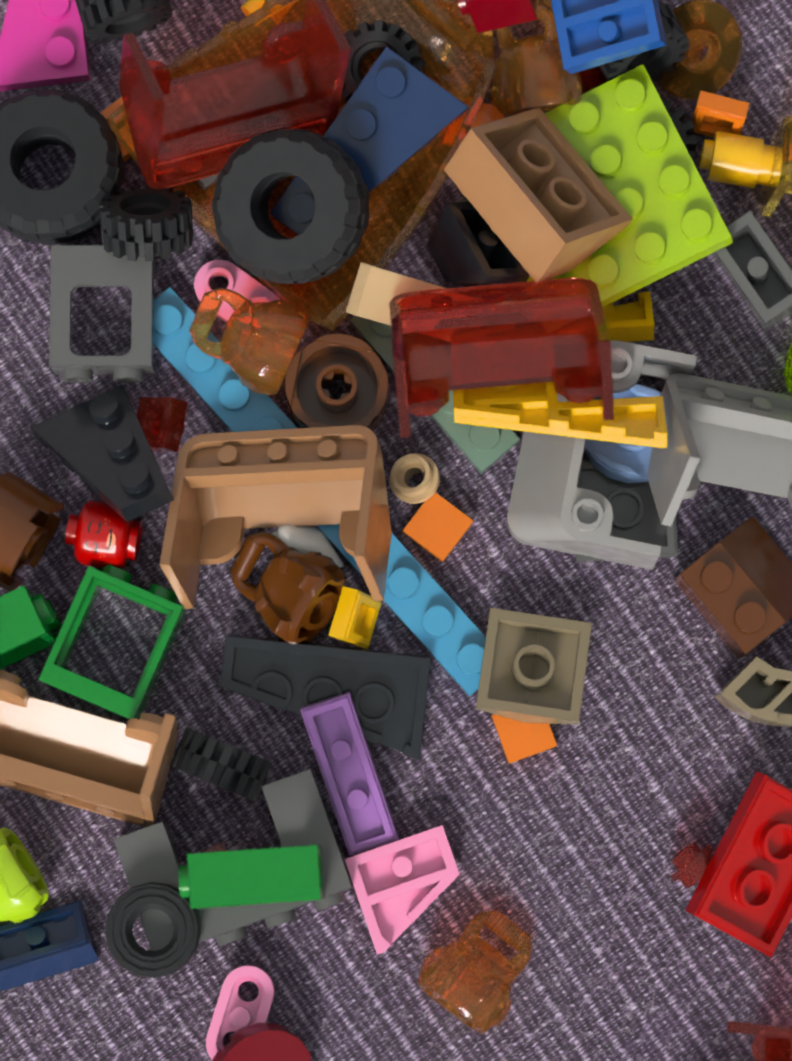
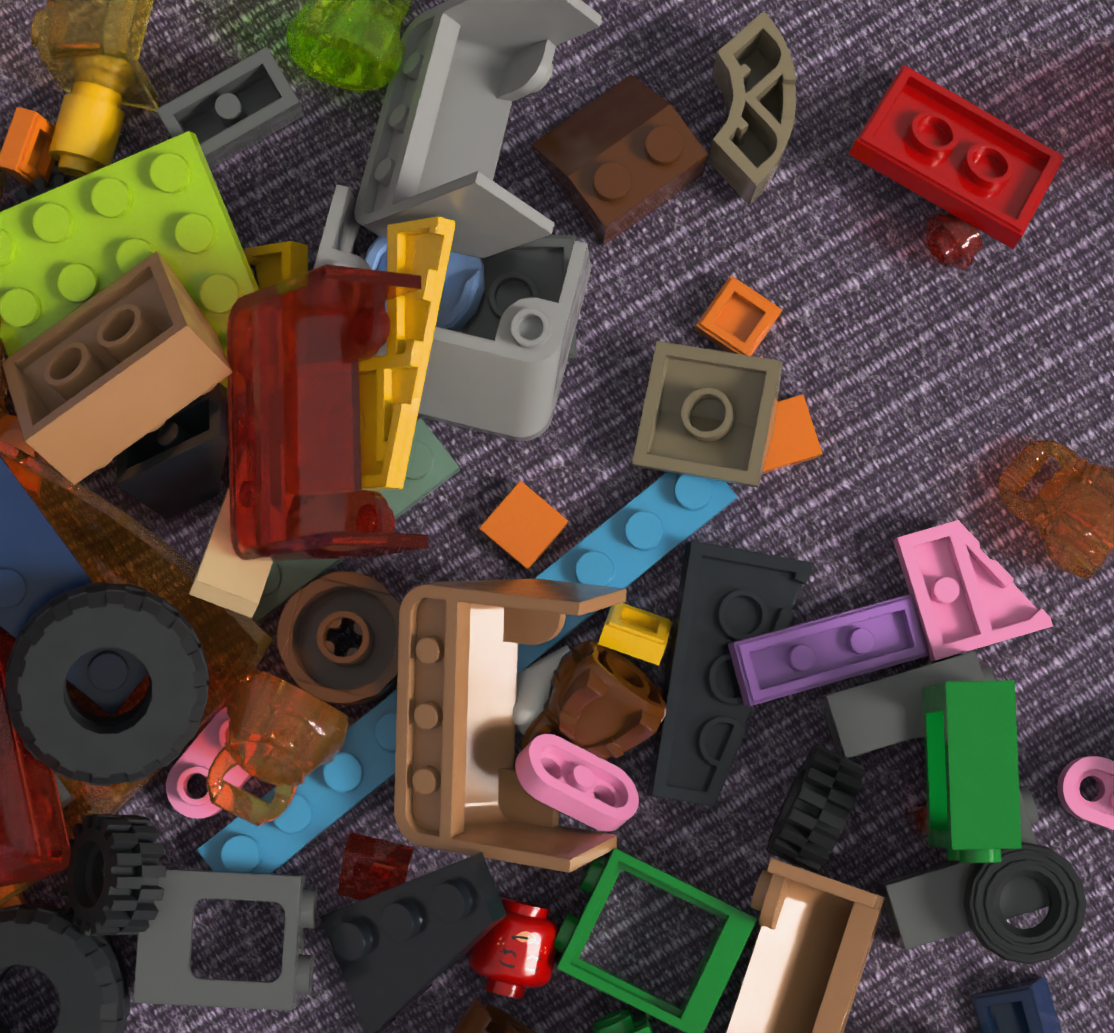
camera: 90 degrees left, 0 degrees up
tan plate [389,453,440,504] -> none
none -> bright pink plate [515,734,639,832]
none -> orange tile [694,275,782,356]

